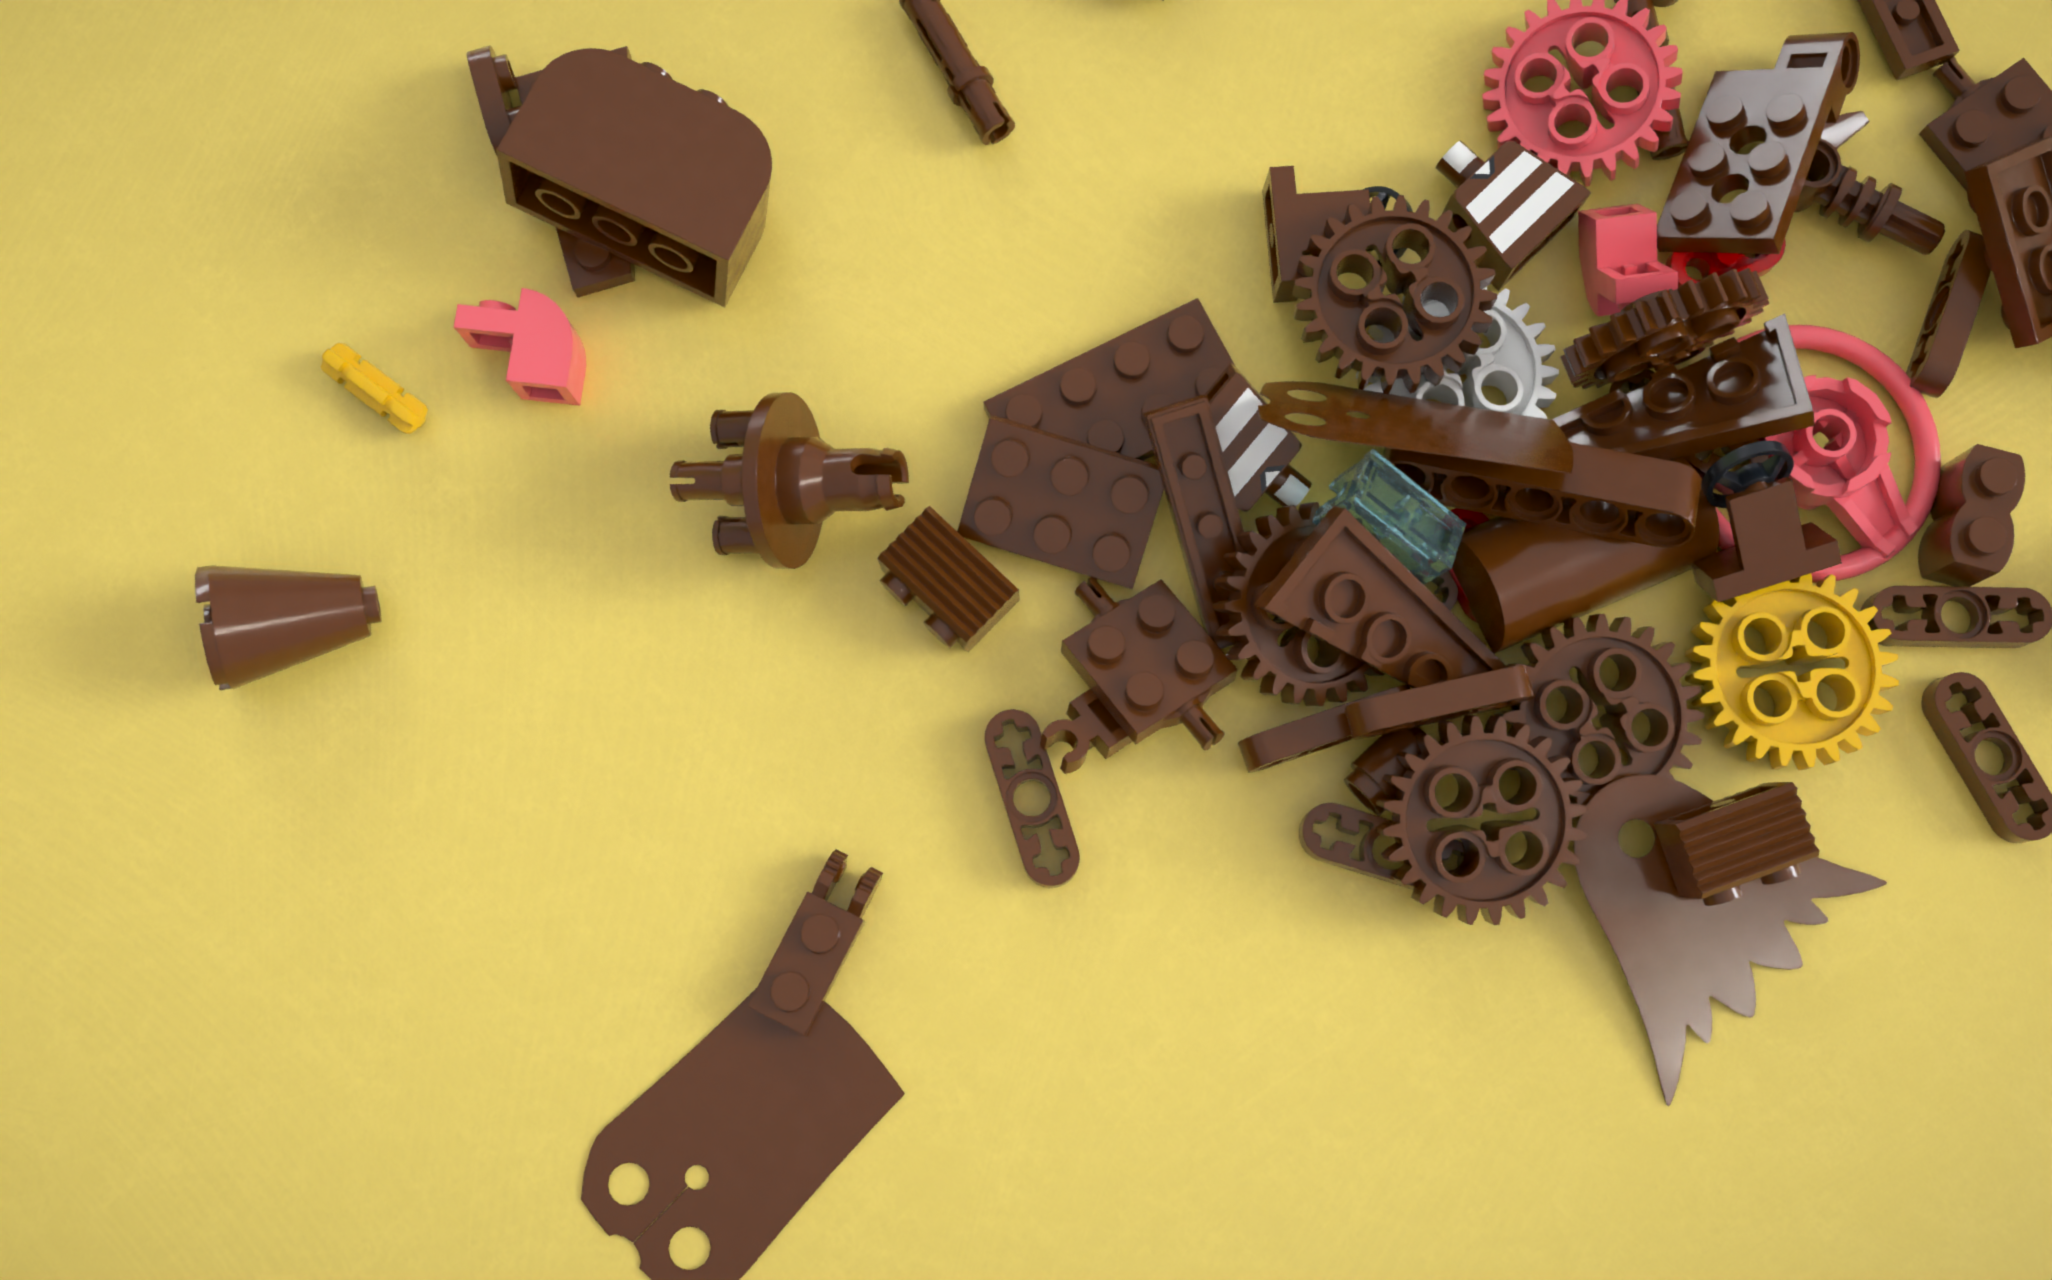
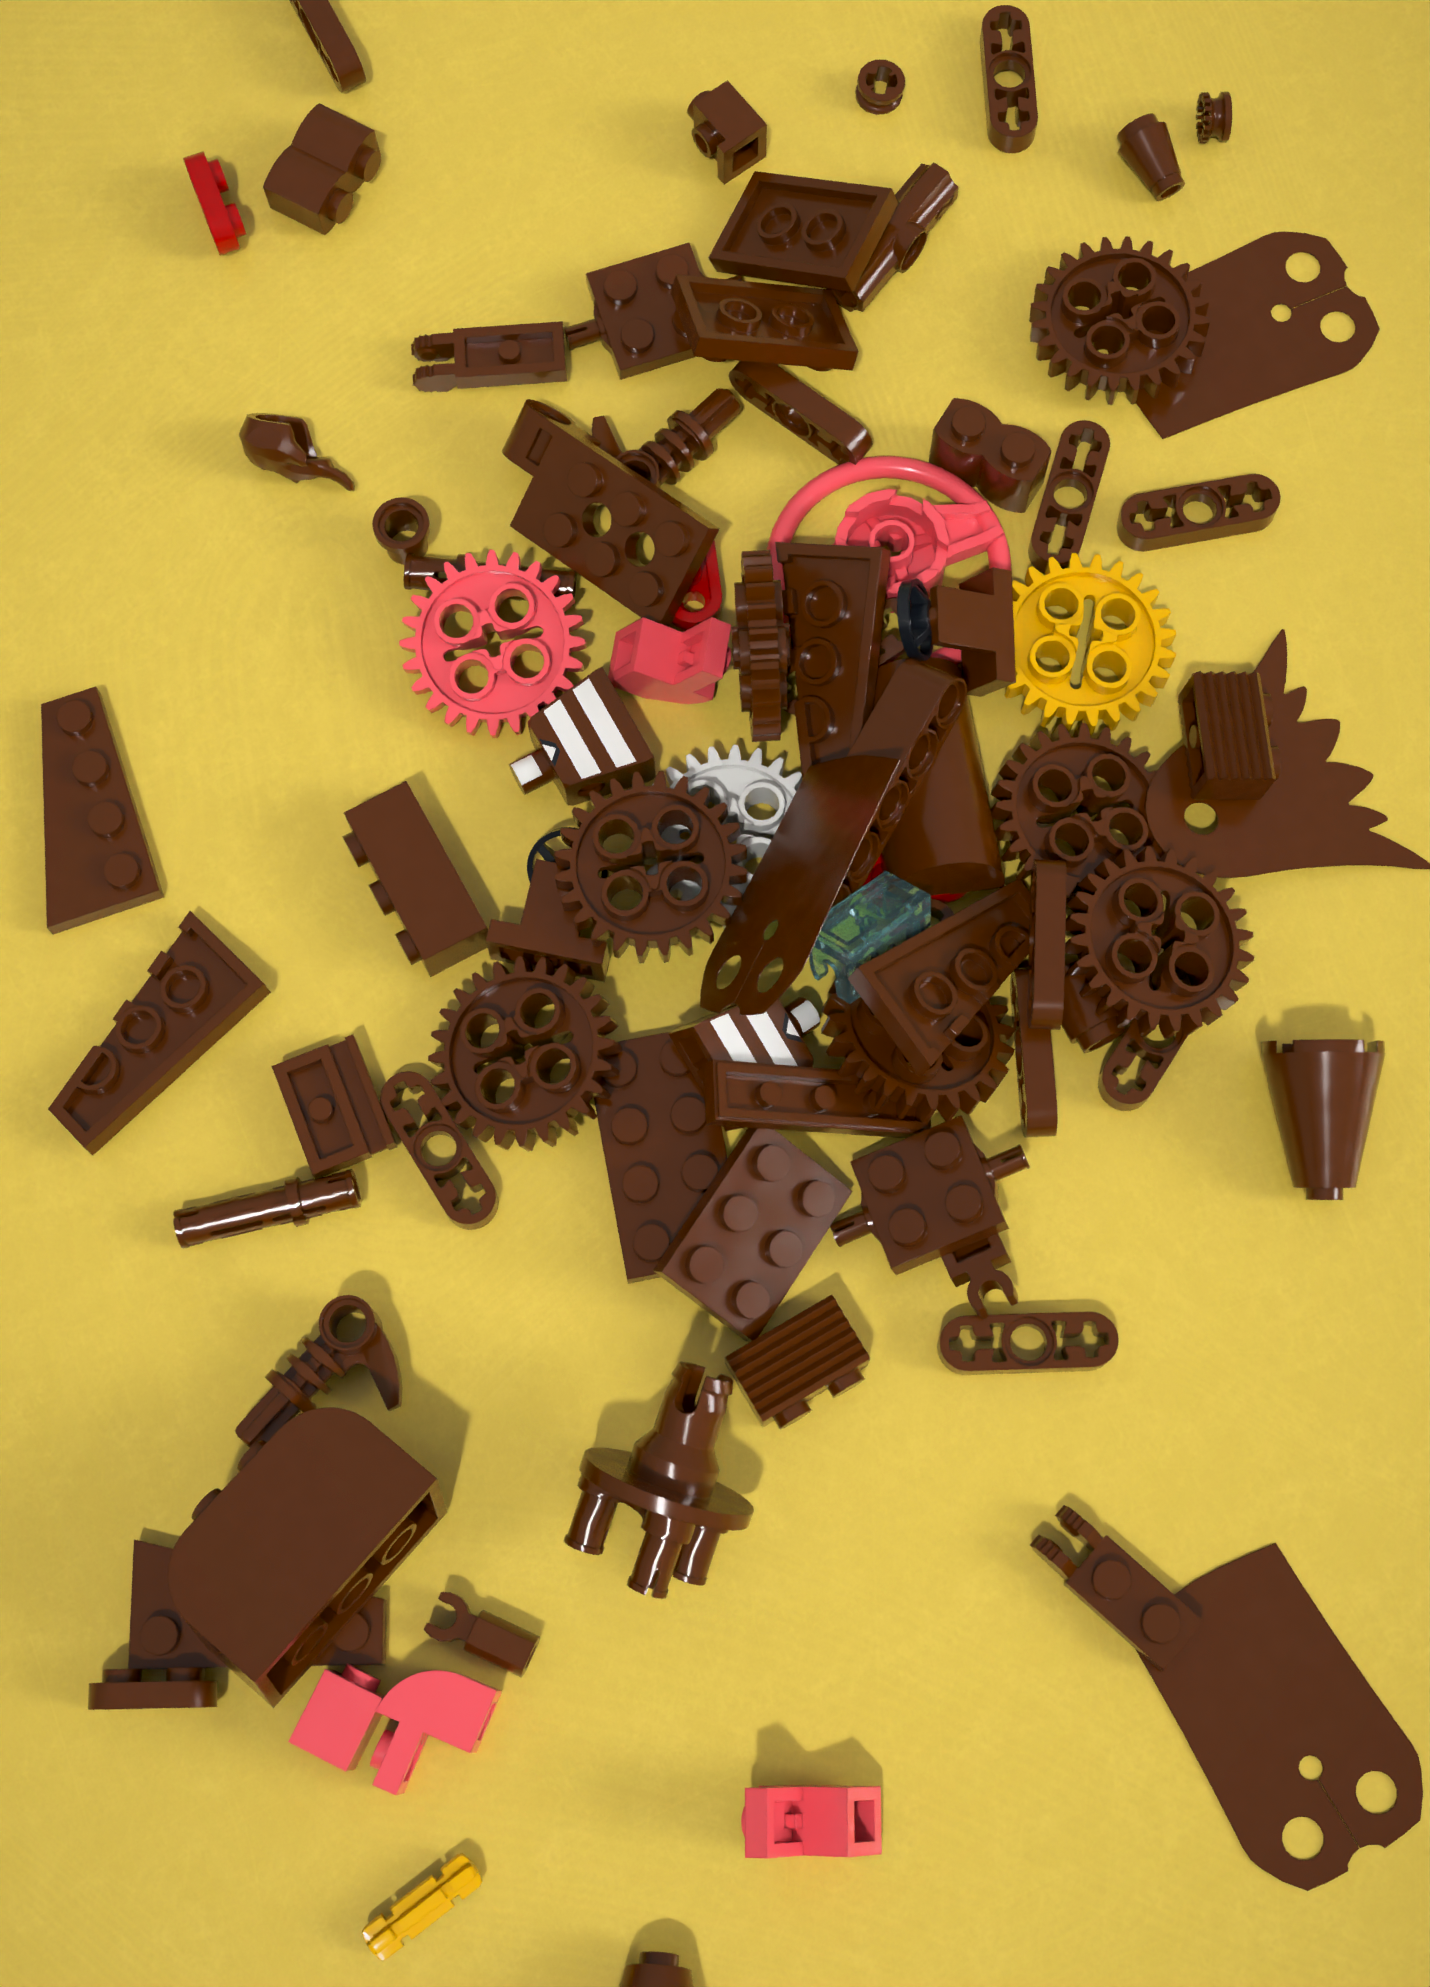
camera: 75 degrees left, 5 degrees down
none -> reddish brown piece [235,1295,402,1448]
none -> reddish brown plate [272,1034,397,1179]
none -> coral brick [288,1663,385,1771]
none -> reddish brown brick [342,781,488,977]
none -> reddish brown beam [380,1071,499,1230]
none -> reddish brown bar [424,1592,540,1677]
none -> reddish brown gear [428,956,622,1151]
none -> coral brick [741,1785,882,1859]
none -> reddish brown cone [1261,1039,1385,1200]

